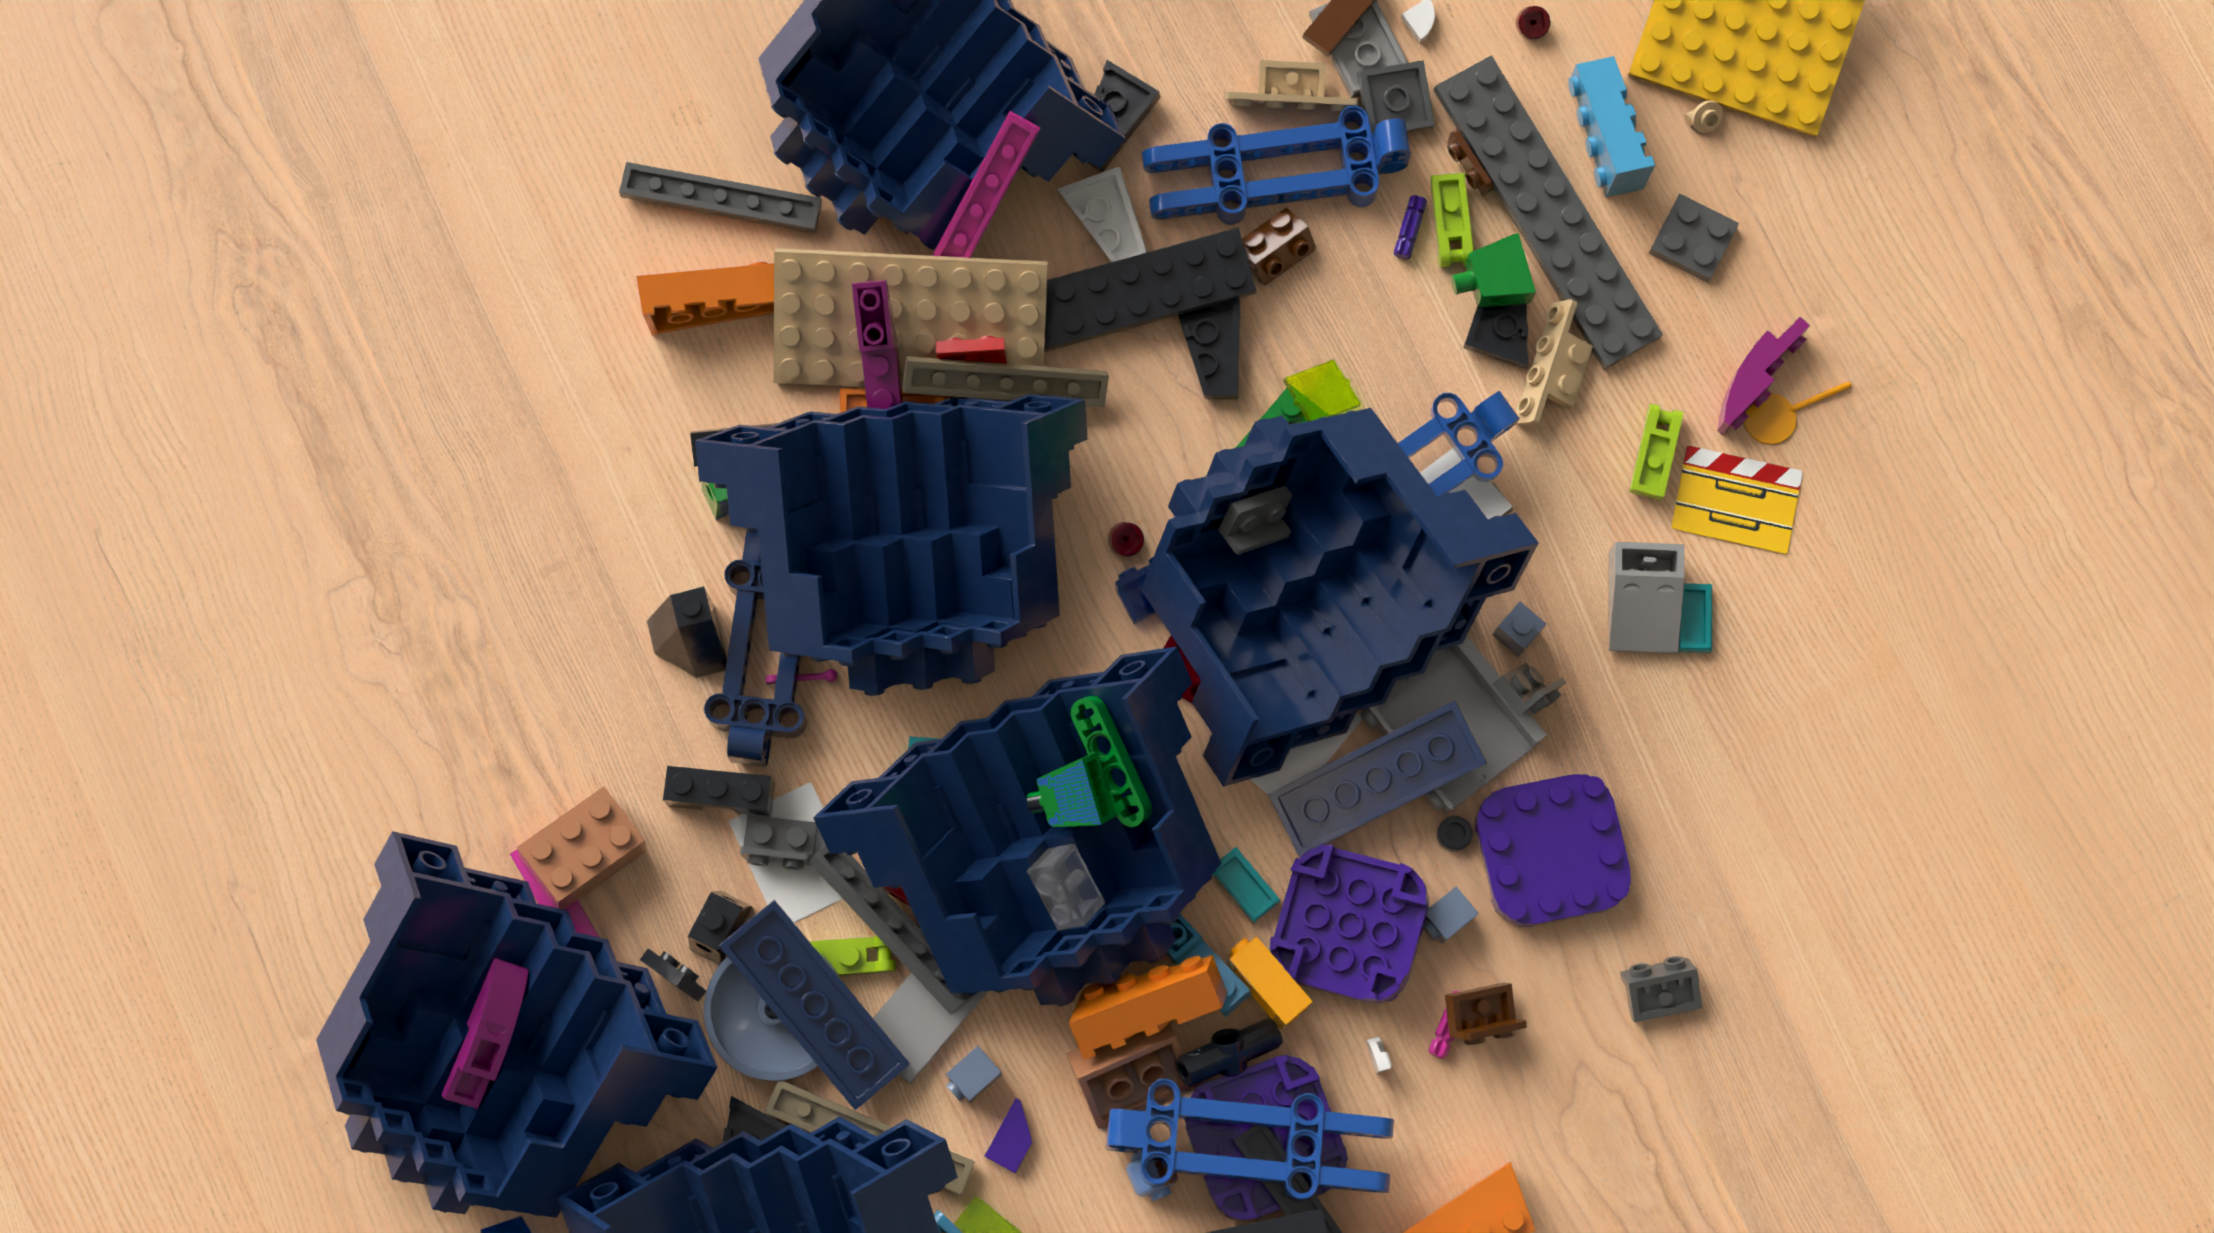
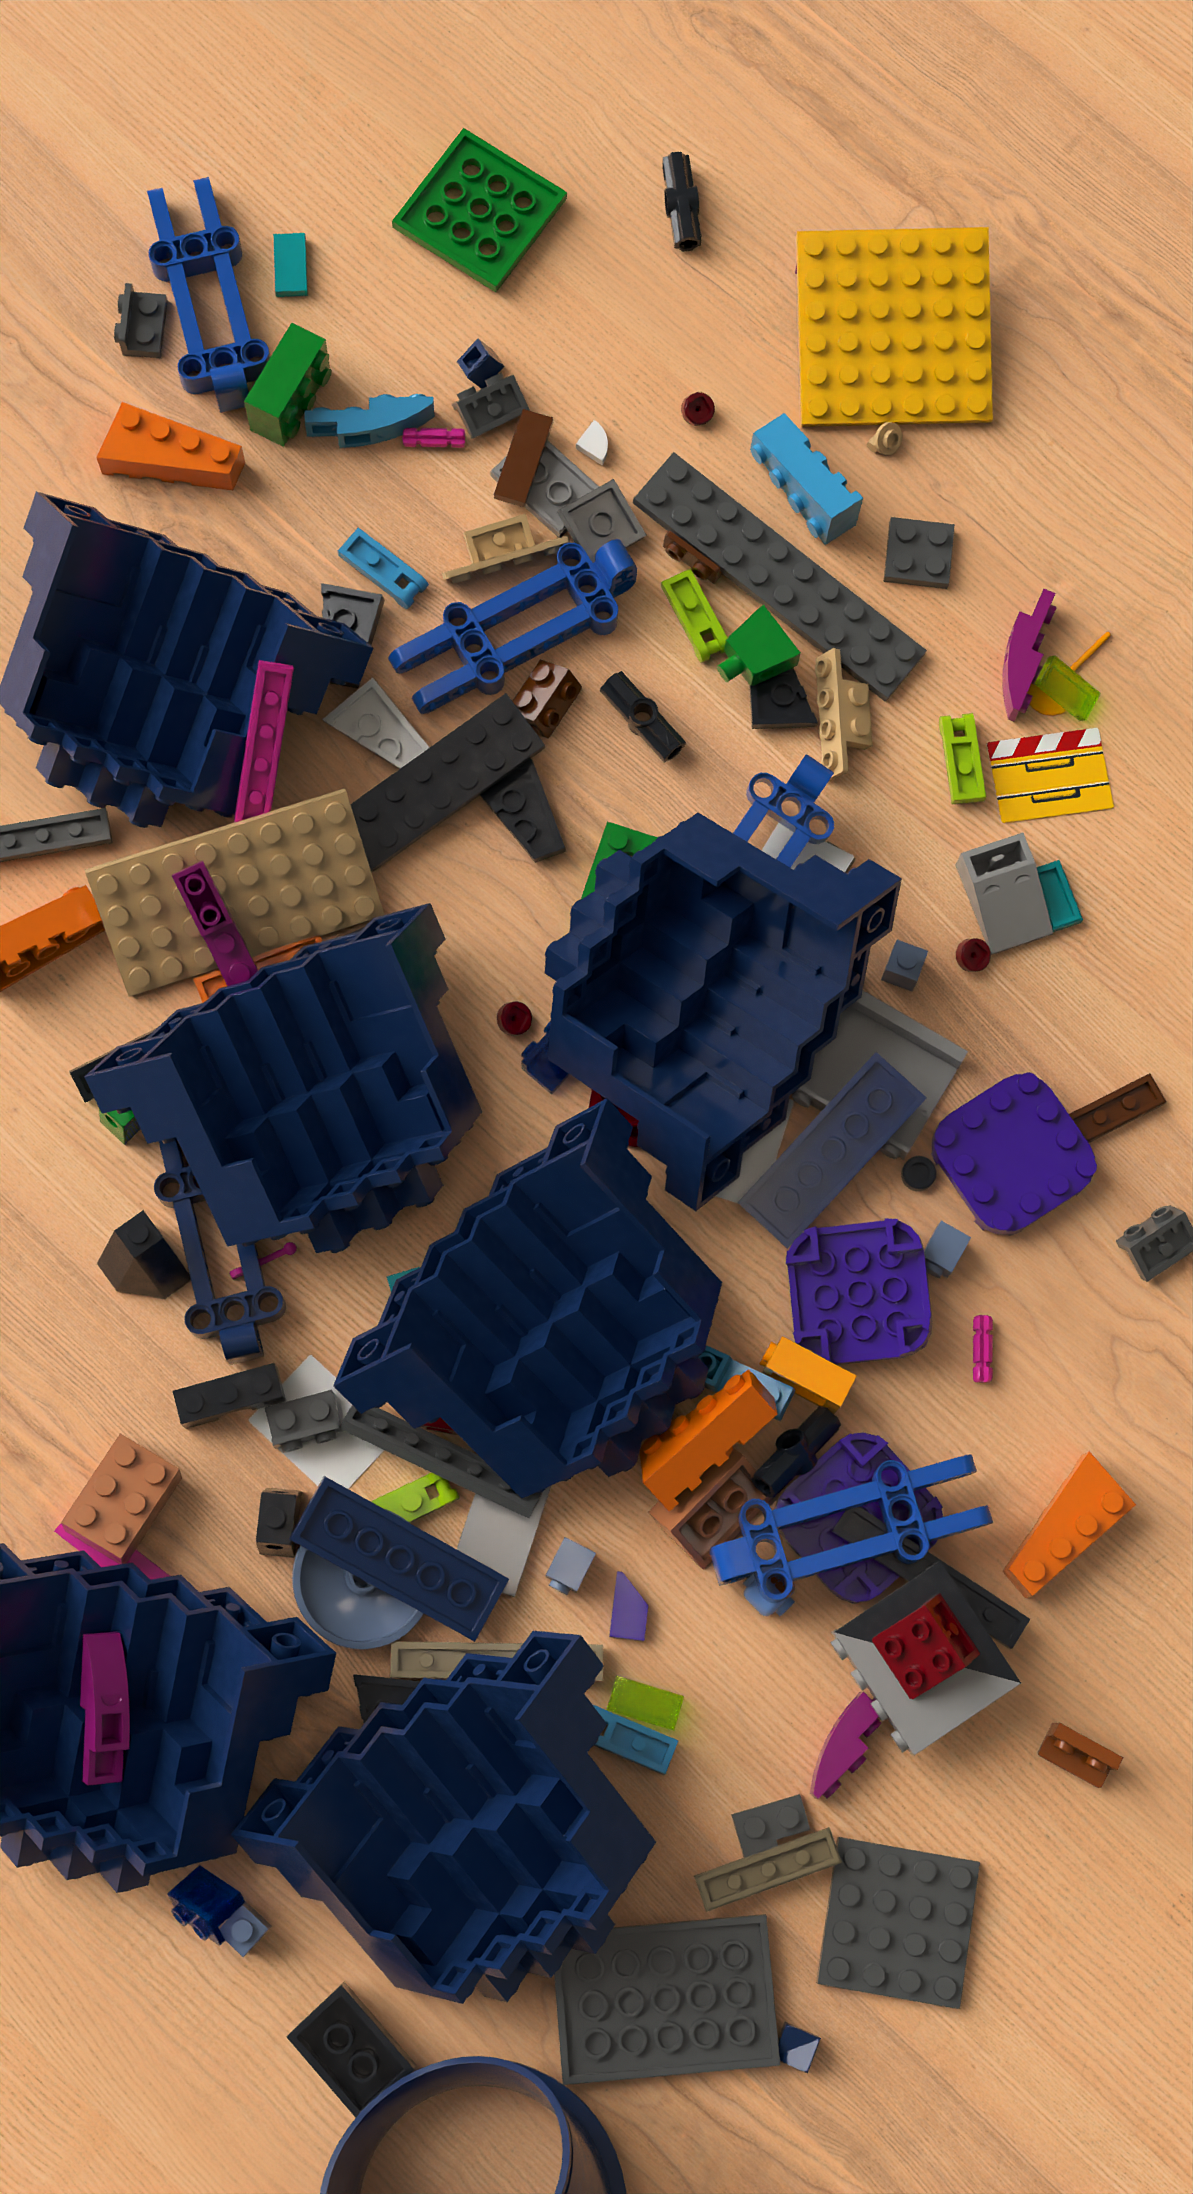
camera: 25 degrees left, 0 degrees up
black plate [640,948,707,1002] -> none
dark tan plate [902,356,1109,407] -> none
red plate [936,336,1007,364] -> none
green torso [1027,752,1116,827] -> none
clear brick [1027,843,1105,930] -> none
green beam [1071,695,1152,827] -> none
teal tile [1213,847,1281,924] -> none
dark grey bracket [1218,485,1293,555] -> none
clear neon green piece [1283,359,1361,421] -> none
white tile [1366,1037,1392,1074] -> none
dark purple axle [1394,195,1427,260] -> none
reddish brown bracket [1445,982,1527,1045] -> none
dark grey bracket [1493,663,1566,716] -> none
none -> dark azure plate [338,527,429,609]
none -> black piece [600,671,686,763]
none -> dark red tile [956,938,991,972]
none -> clear neon green tile [1034,656,1101,721]
none -> reddish brown tile [1069,1073,1166,1143]

